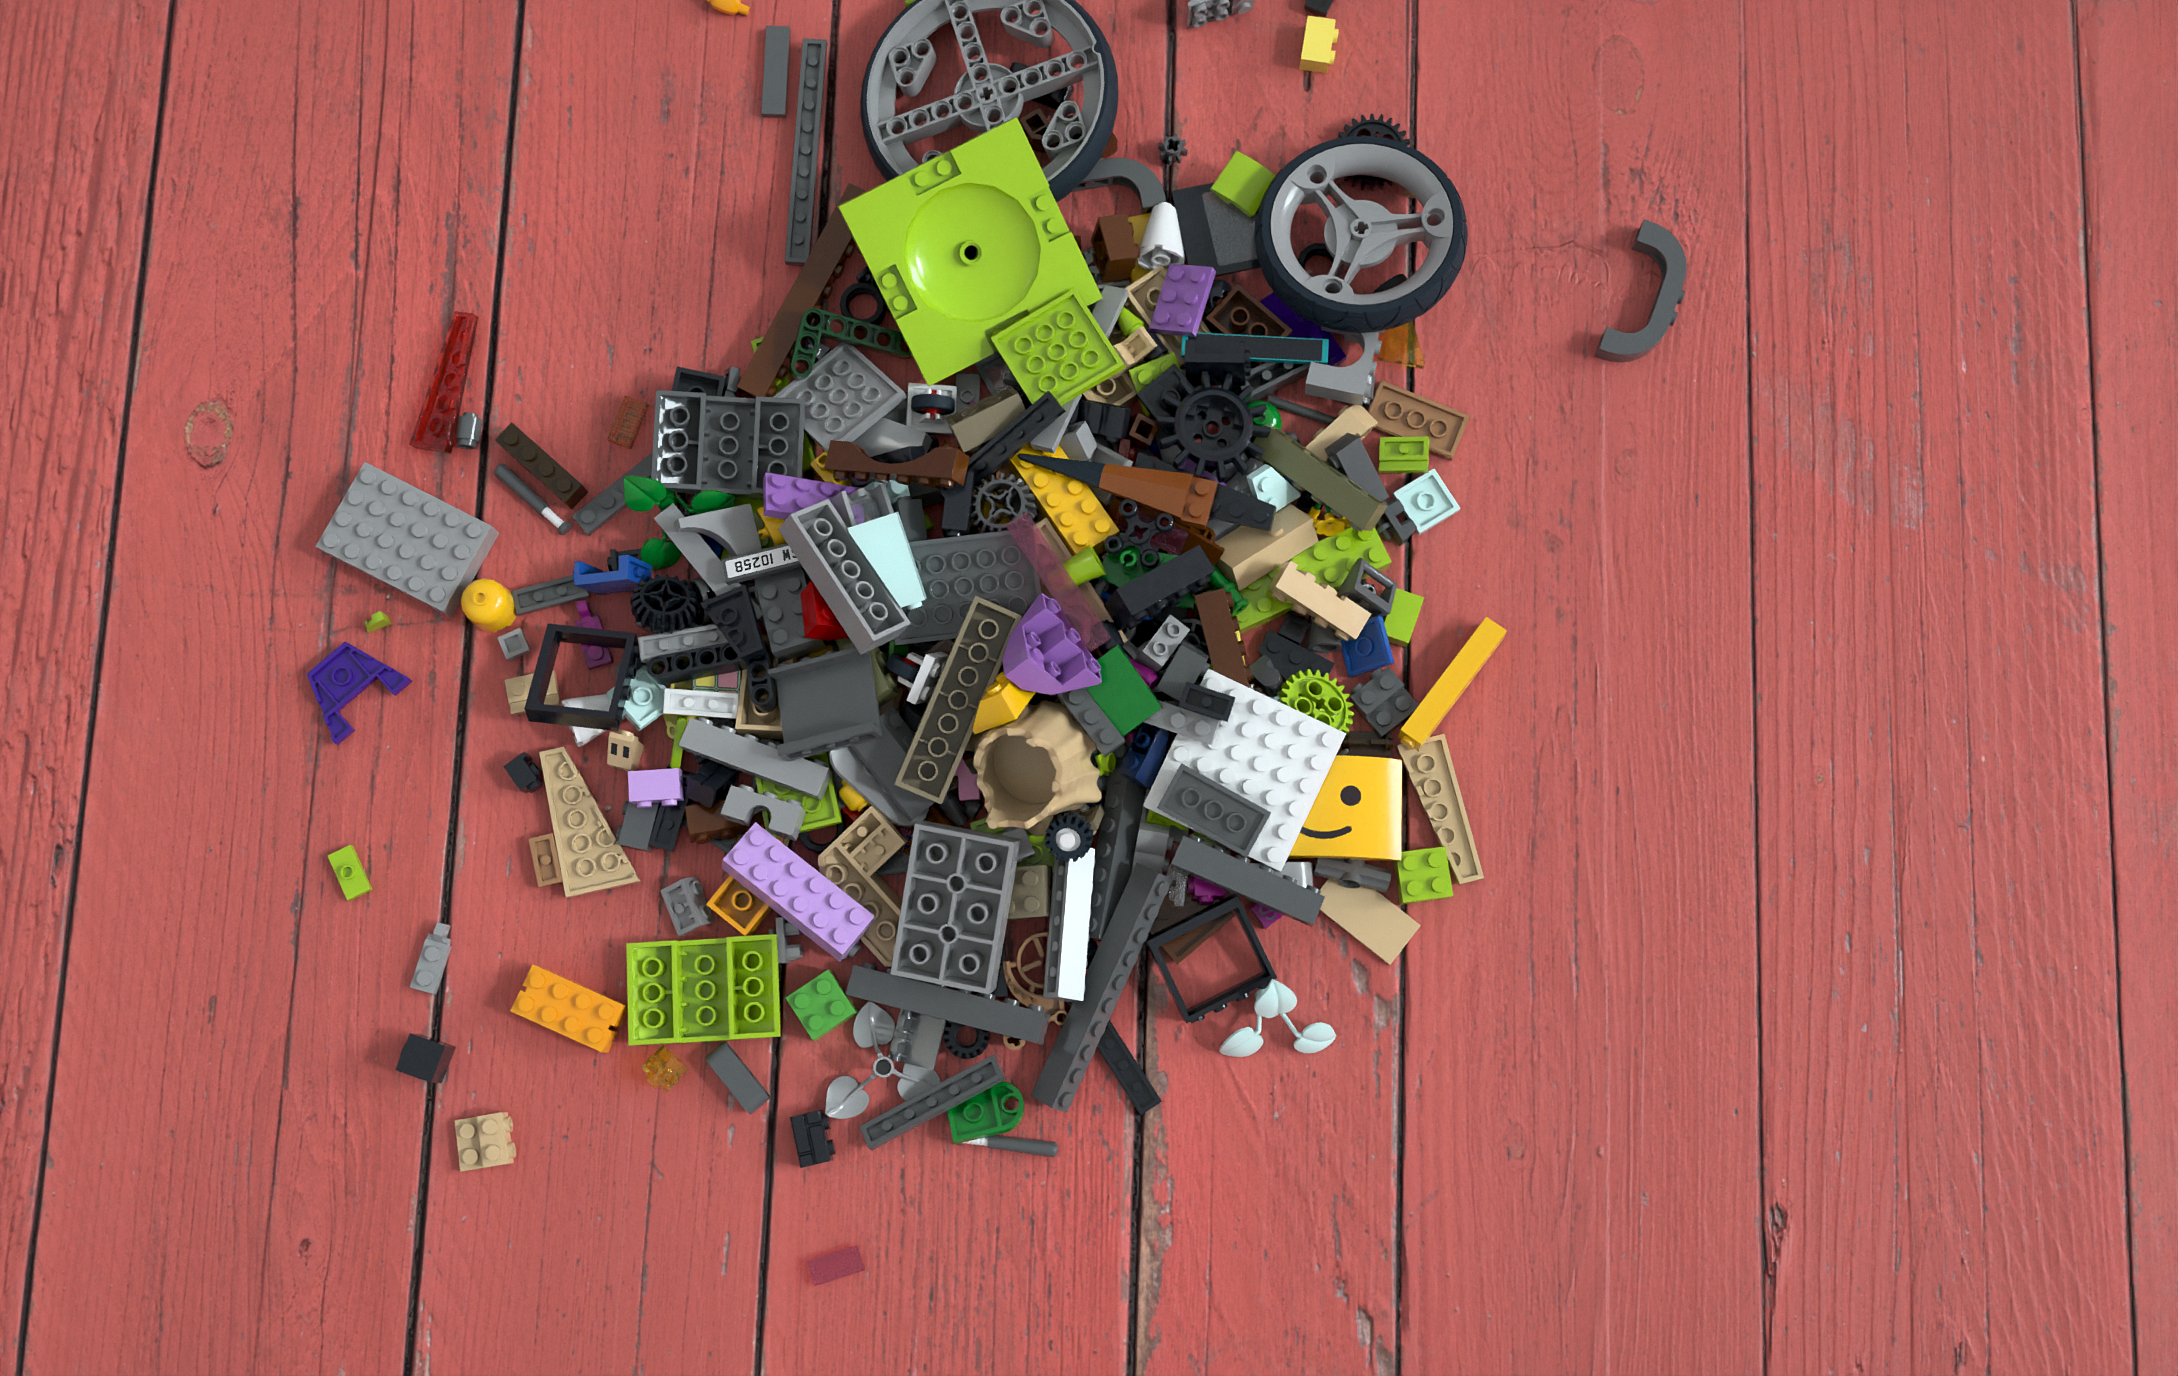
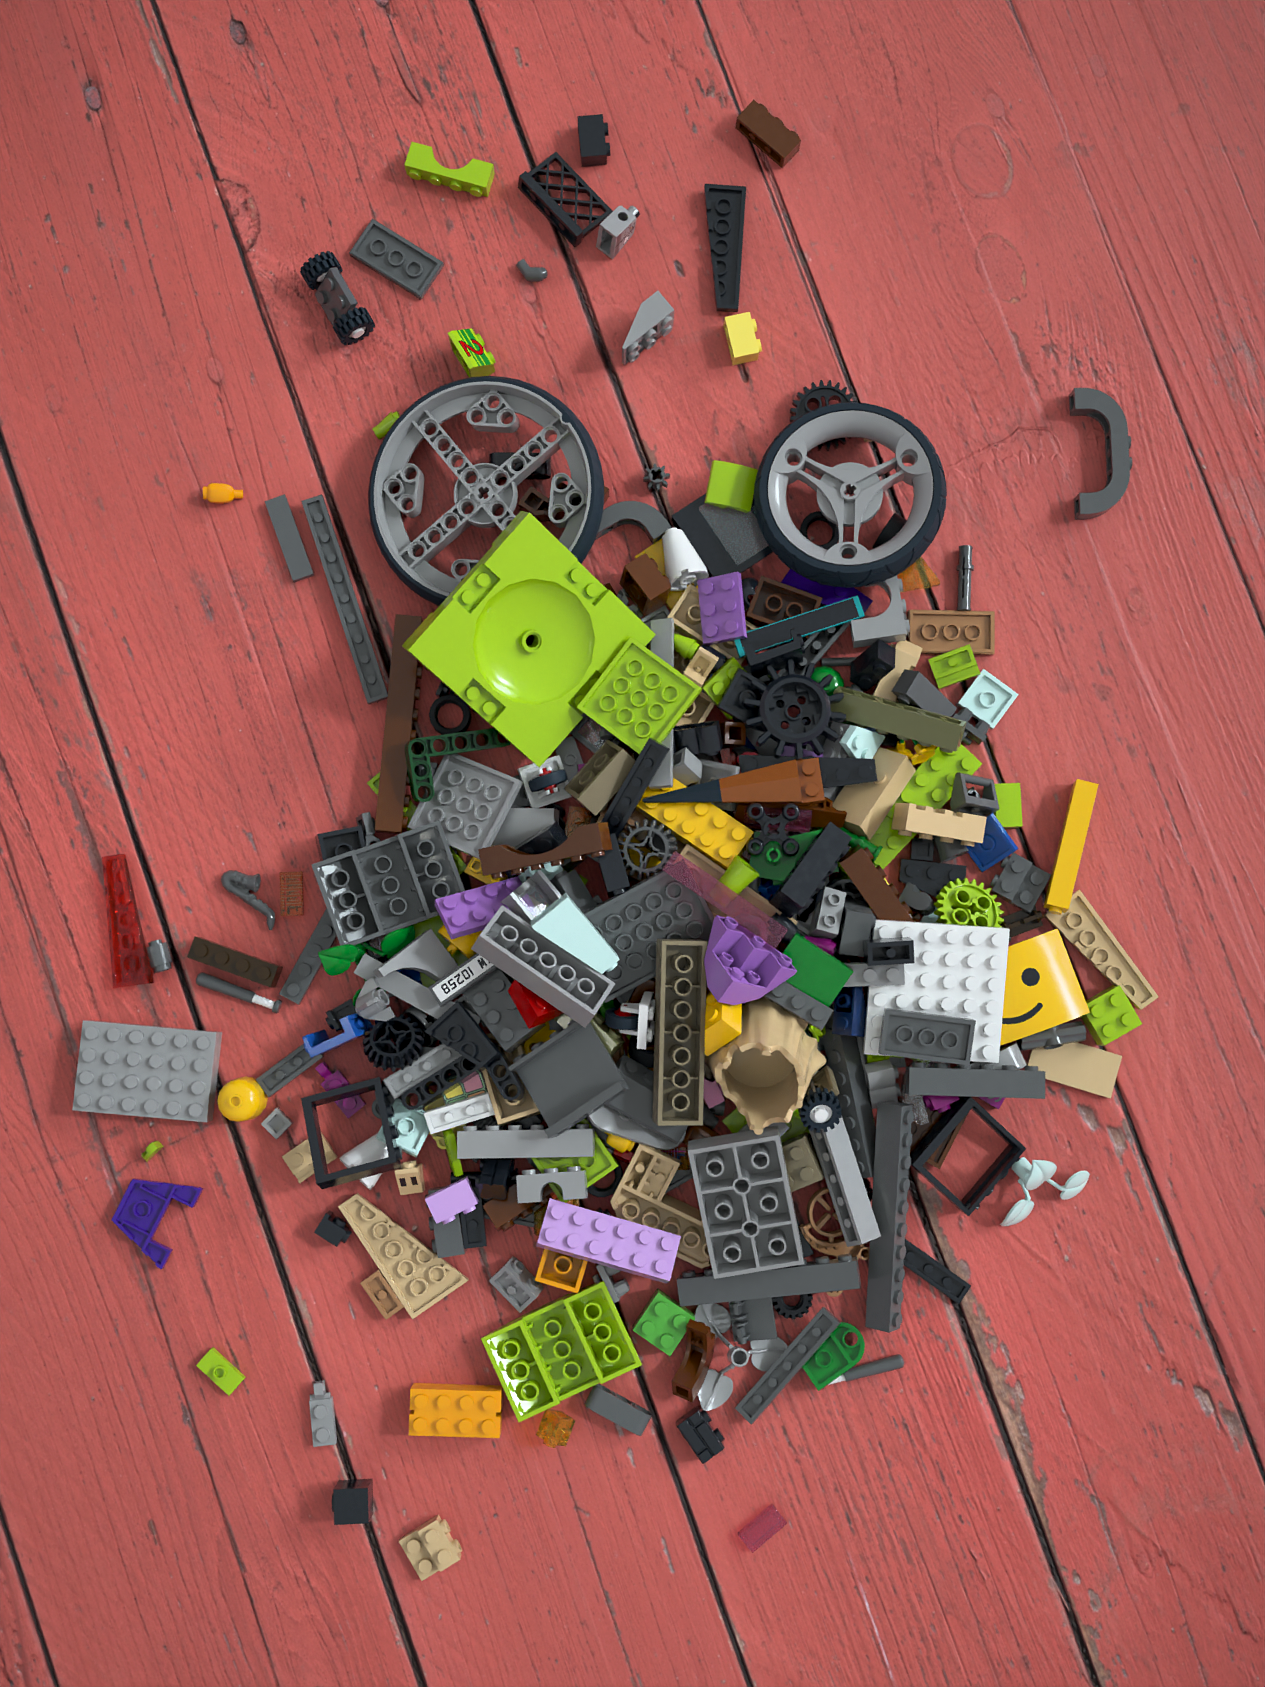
camera: 30 degrees left, 5 degrees up
none -> dark grey piece [221,870,275,930]
none -> light grey brick [355,977,395,1021]
none -> reddish brown arch [672,1319,715,1403]
none -> black brick [850,639,896,691]
none -> dark grey pin [956,545,974,611]

